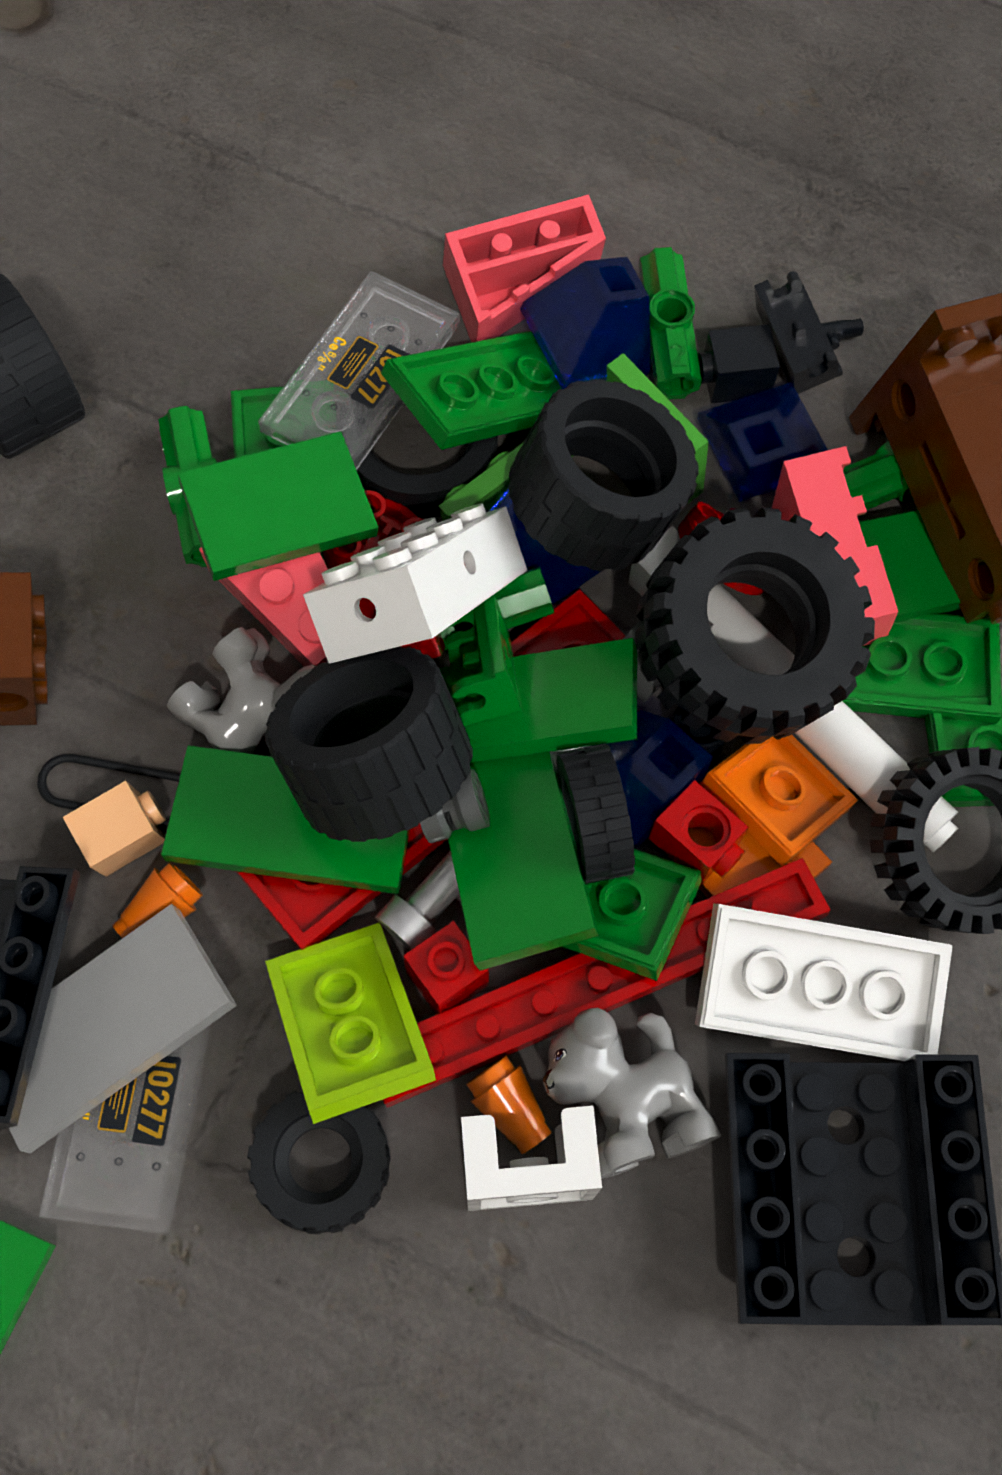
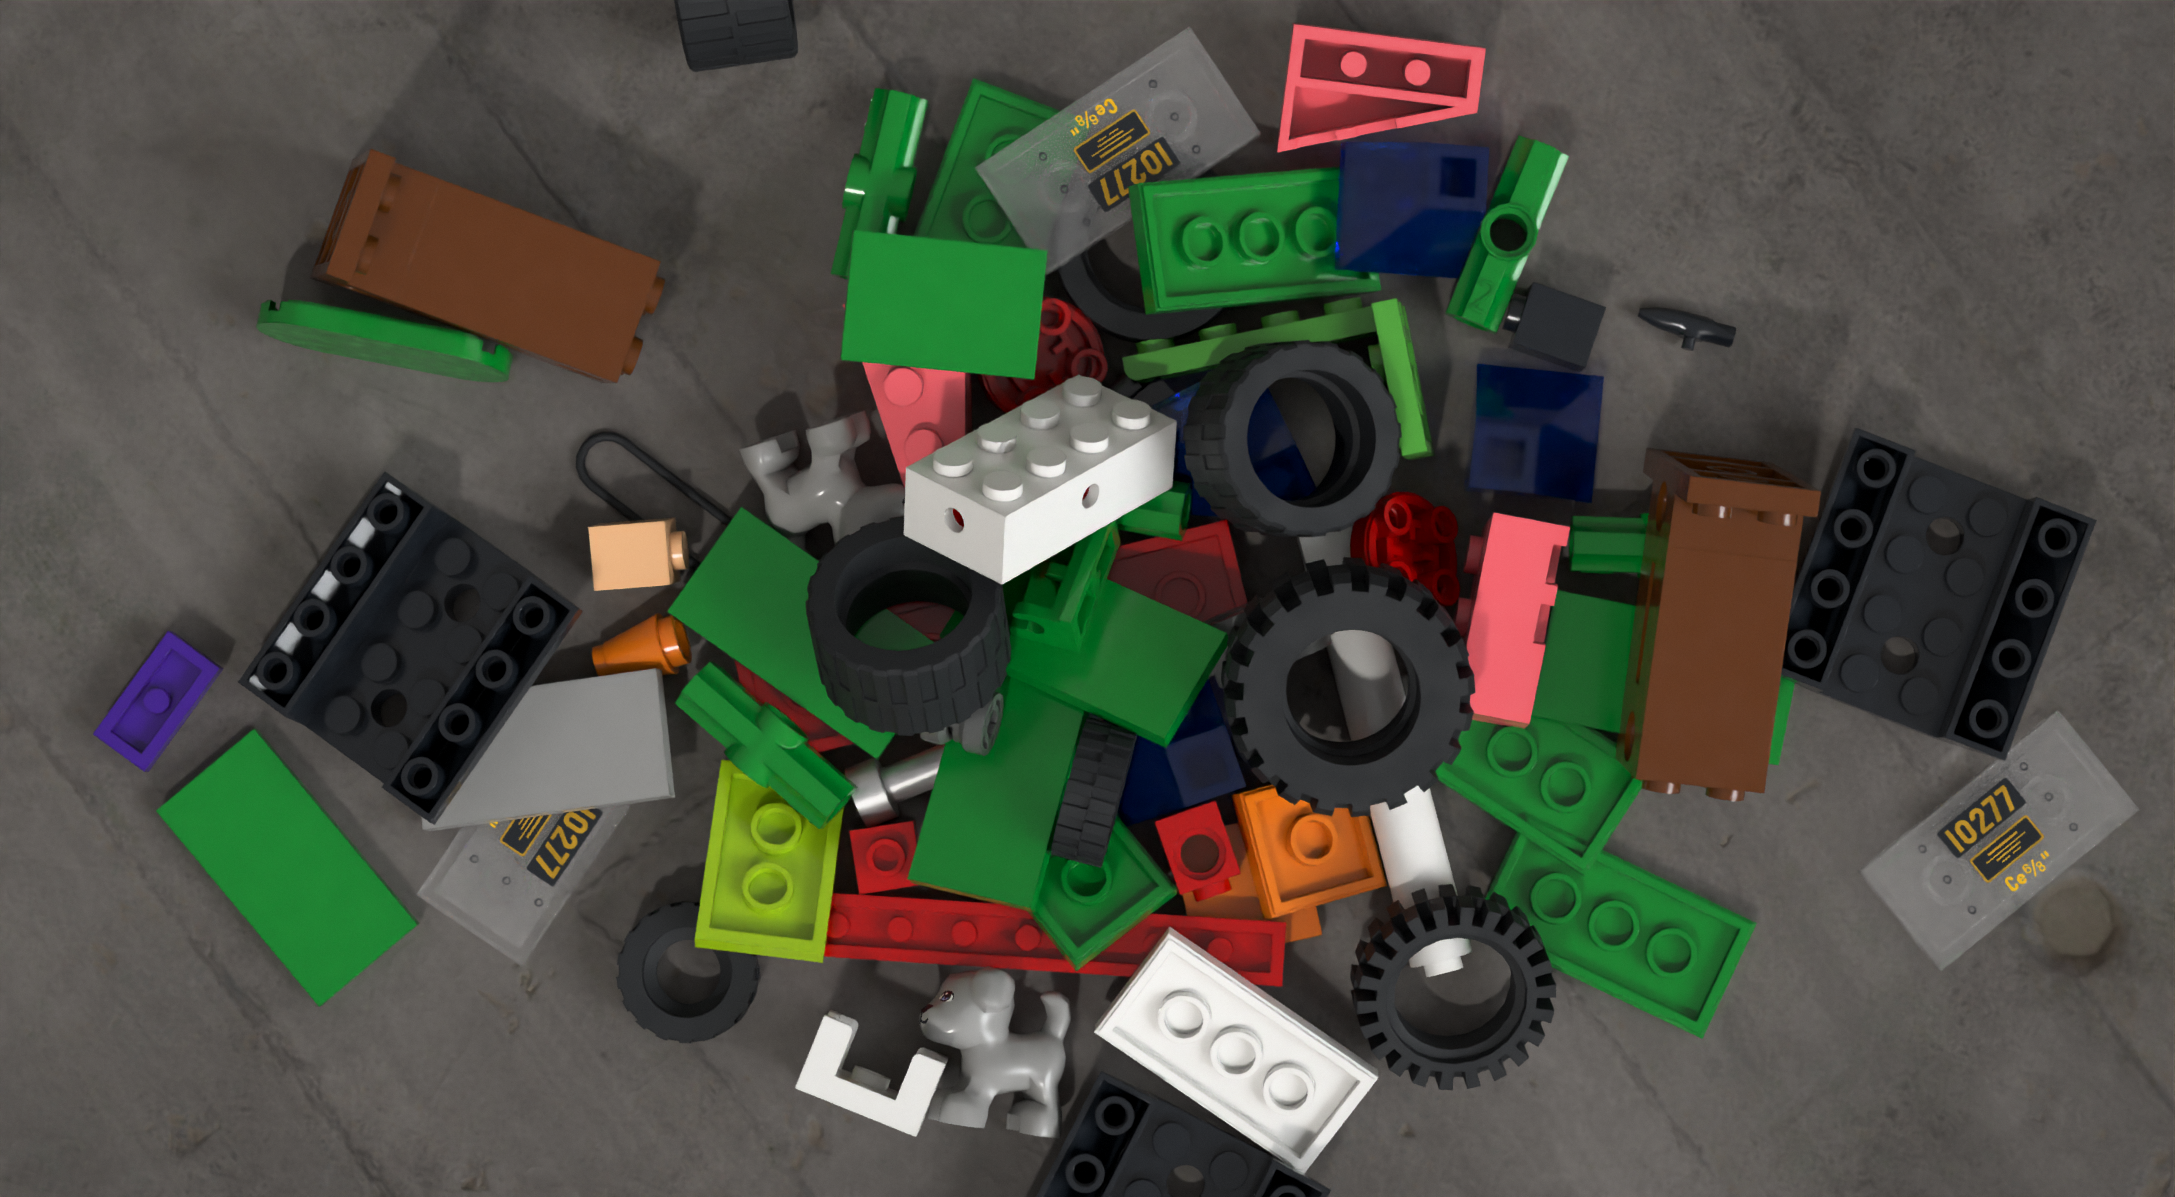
camera: 35 degrees right, 20 degrees up
orange cone [466,1055,552,1154] -> none
black hinge [754,271,843,395] -> none
none -> green piece [675,661,858,829]

